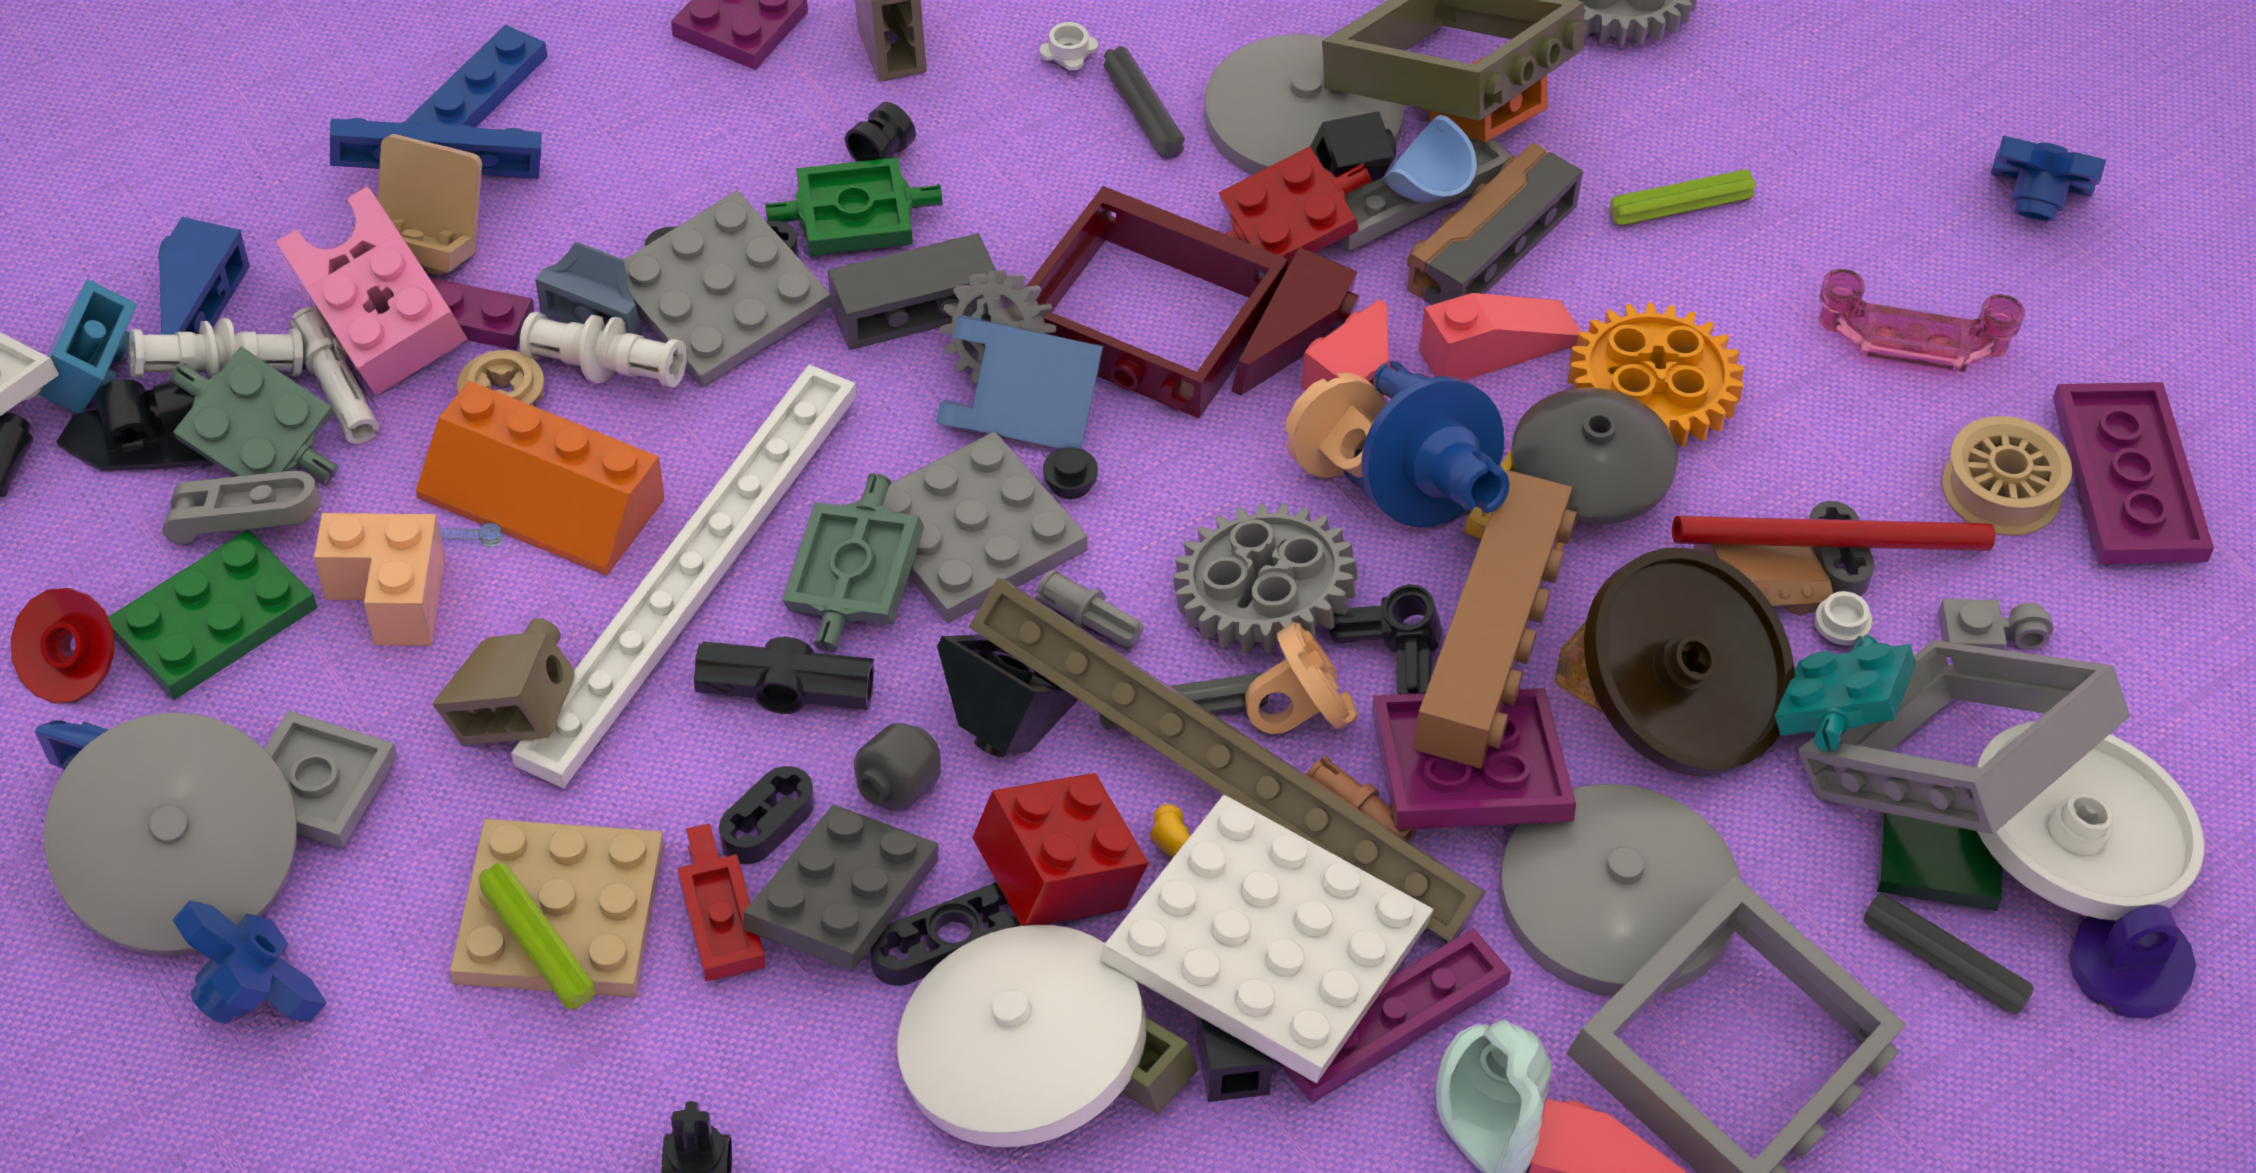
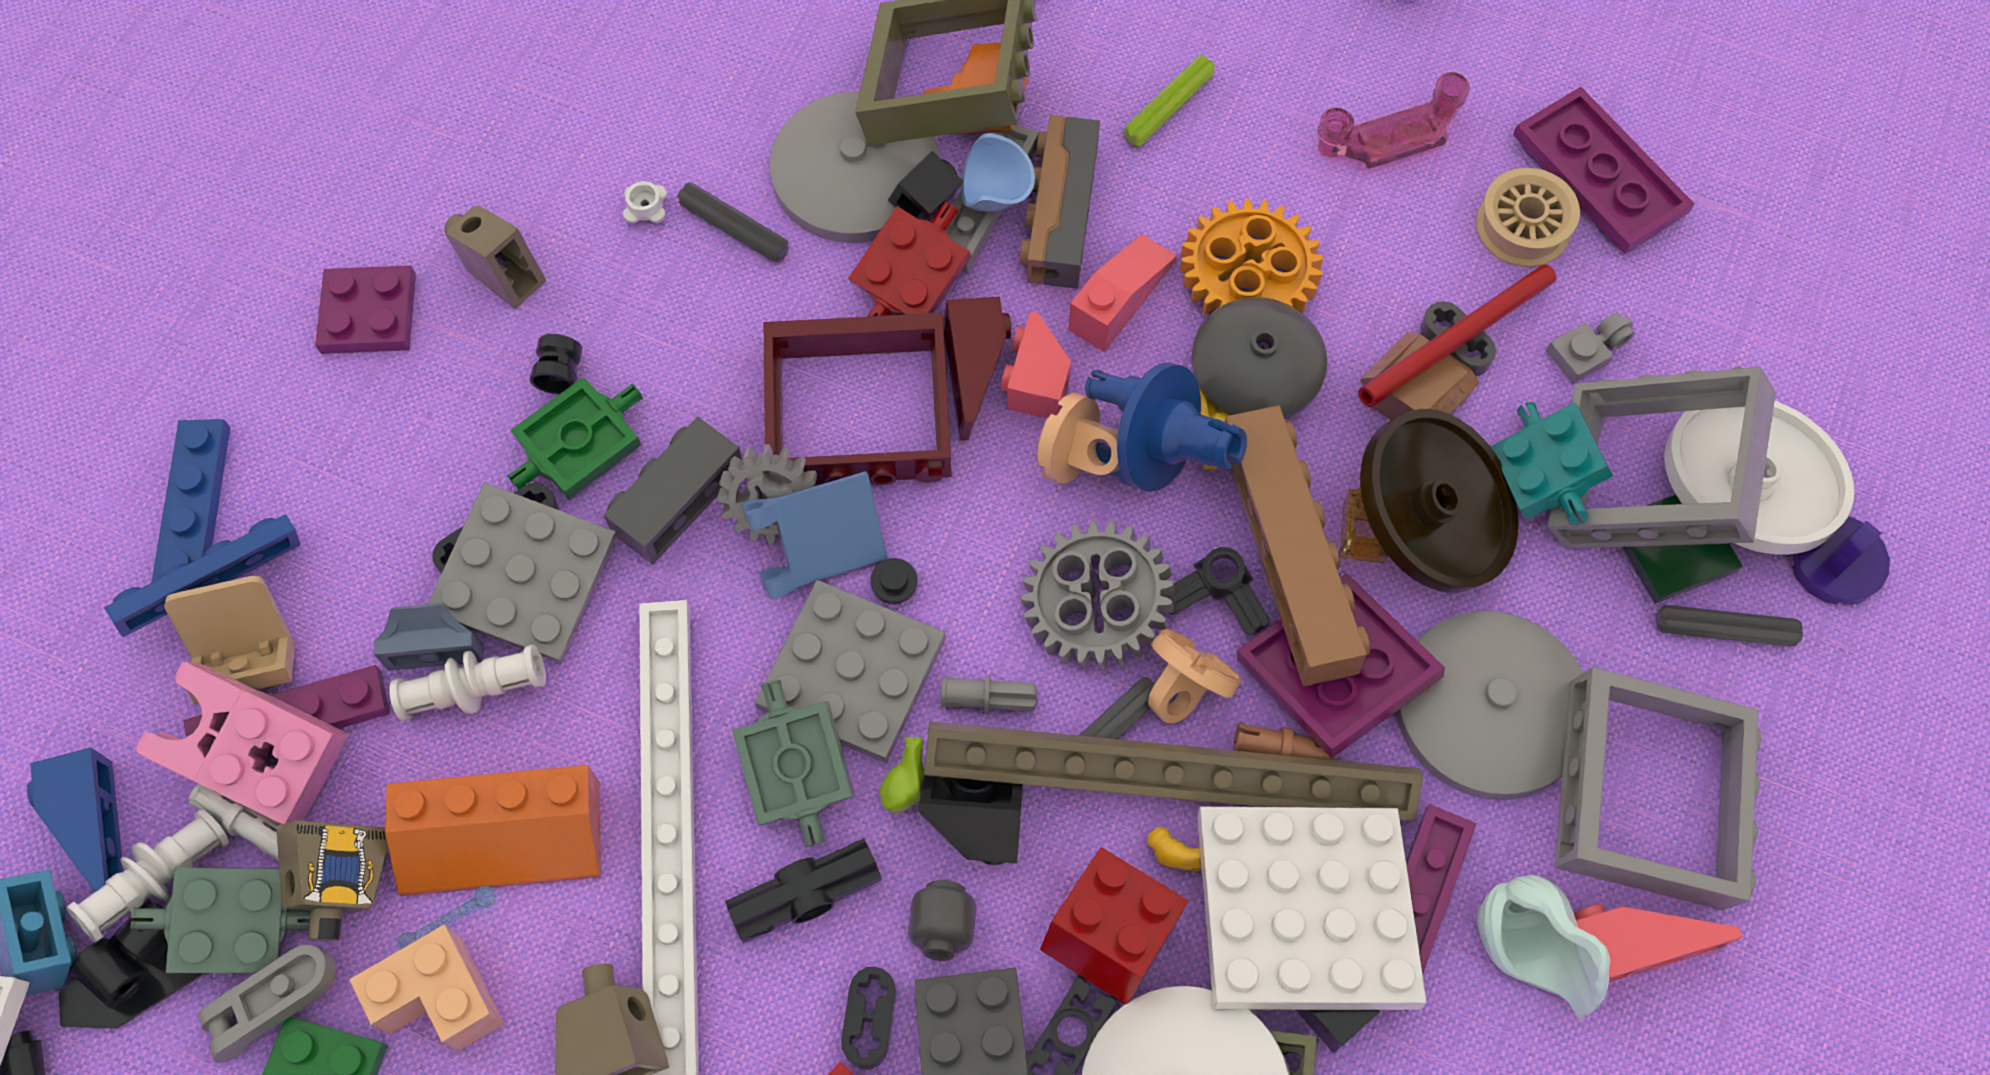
camera: 30 degrees left, 15 degrees up
tan gear [457,350,544,406] -> none
white plate [1814,591,1872,645] -> none
none -> torso [277,820,388,941]
none -> lime animal [879,737,924,814]

